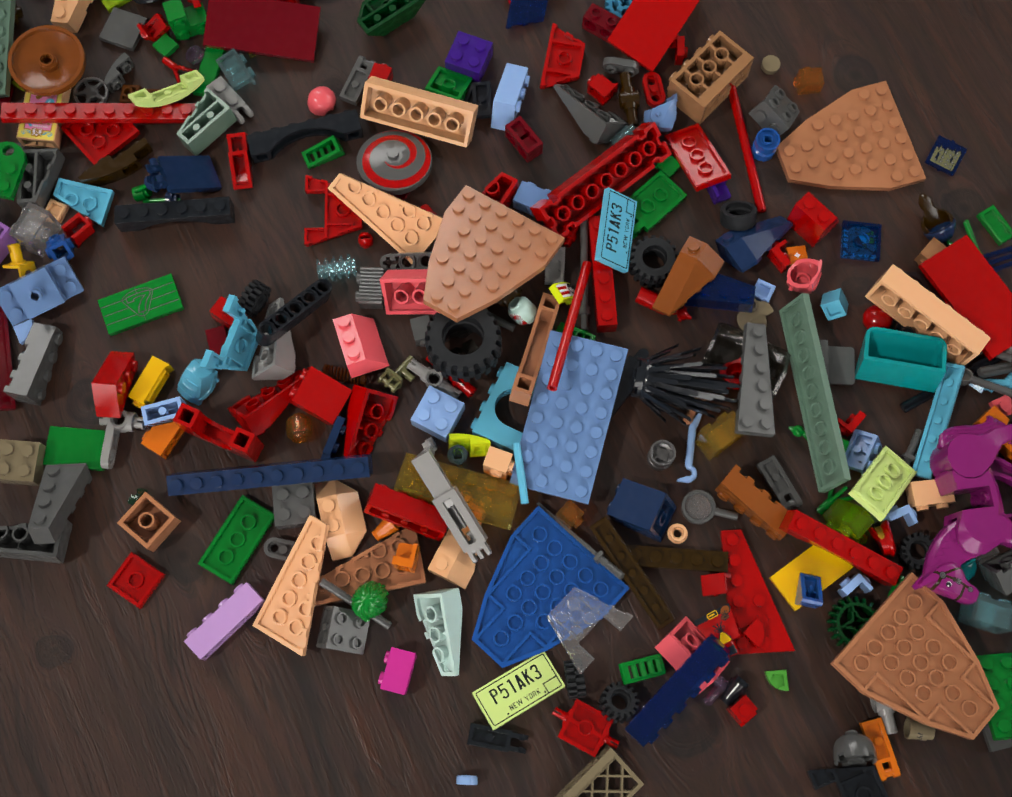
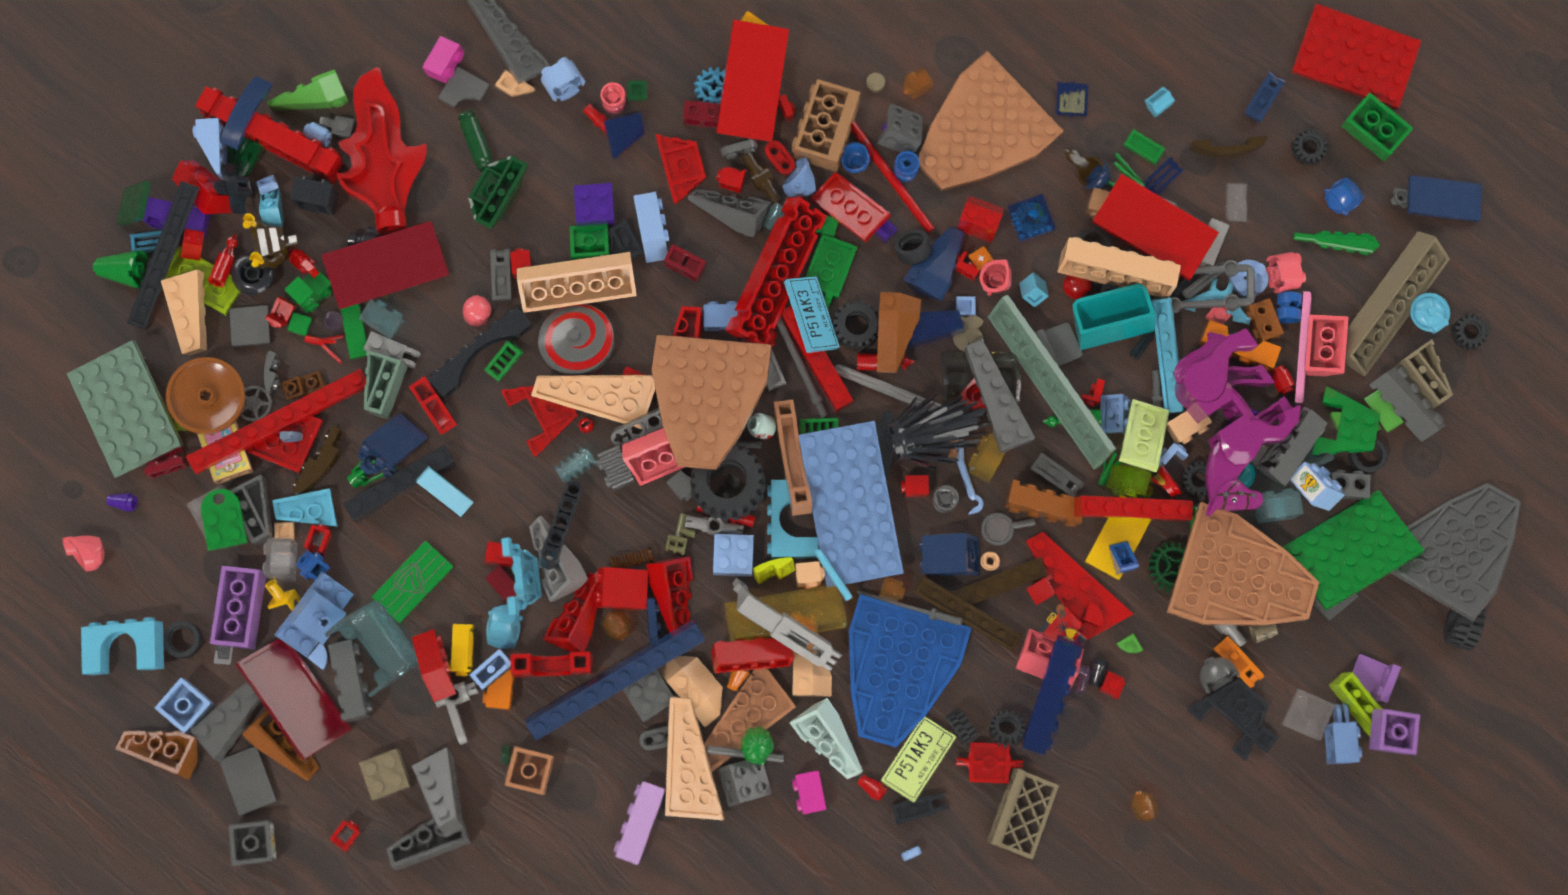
camera: 30 degrees left, 5 degrees up
green tile [43,426,105,471] -> none
red tile [106,552,165,609] -> none
yellowish green slope [128,70,205,107] -> none
green tile [198,495,274,585] -> none
black tyre [238,279,271,317] -> none
coral slope [333,313,389,378] -> none
orange panel [392,543,420,573] -> none
clear light blue cone [447,445,468,465] -> none
red piece [547,261,592,391] -> none
clear wing [547,587,633,674] -> none
slope [549,282,575,305] -> none
green slope [618,654,666,685] -> none
light blue bracket [837,573,874,597] -> none
none -> sand blue tile [280,431,303,443]
none -> clear light blue windscreen [325,601,418,697]
none -> medium azure tile [416,466,474,517]
none -> light grey axle [835,364,942,411]
none -> blue hair [841,143,870,173]
none -> red cone [857,775,887,801]
none -> red brick [901,475,929,498]

